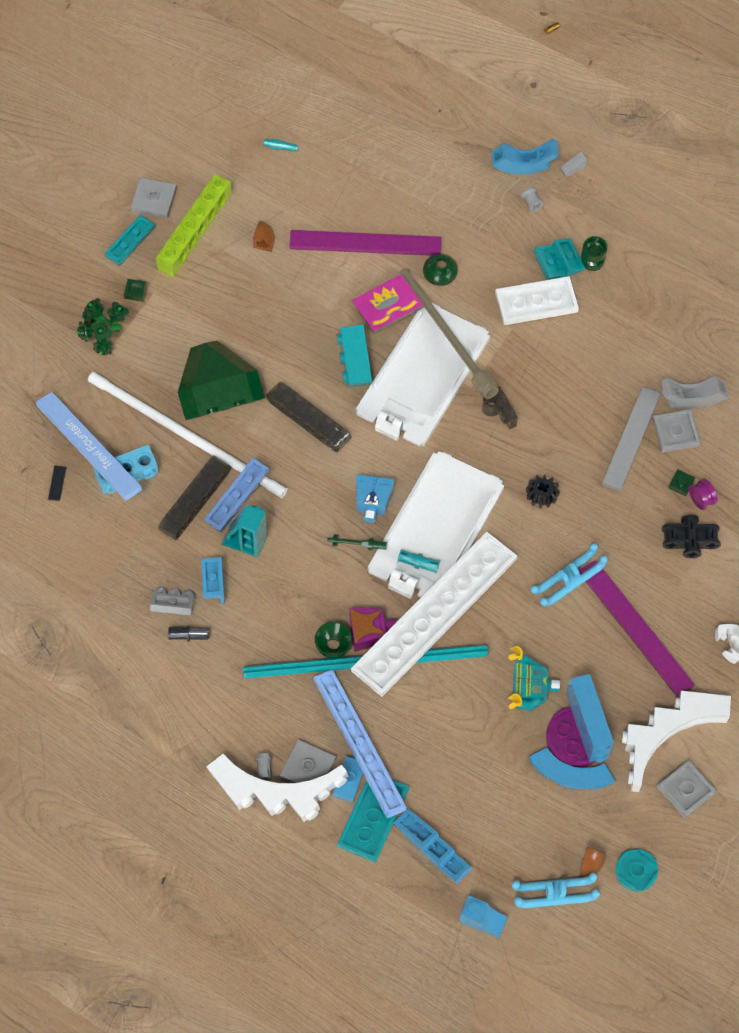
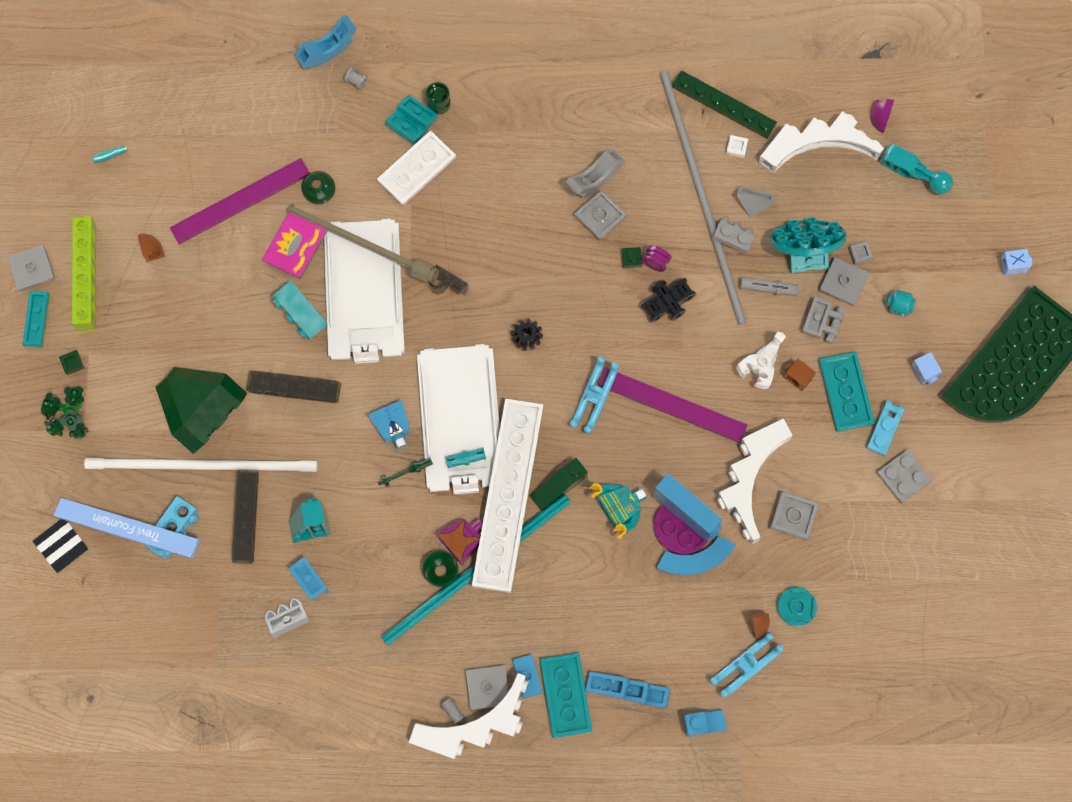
camera: 30 degrees left, 10 degrees up
black window [48,466,66,501] -> none
black axle [168,625,210,642] -> none
medium blue plate [204,458,270,533] -> none
light blue tile [313,669,407,818] -> none
light grey piece [560,152,587,177] -> none
light grey tile [602,387,661,492] -> none
none -> black sticker [32,519,88,573]
none -> dark green slope [530,457,588,512]

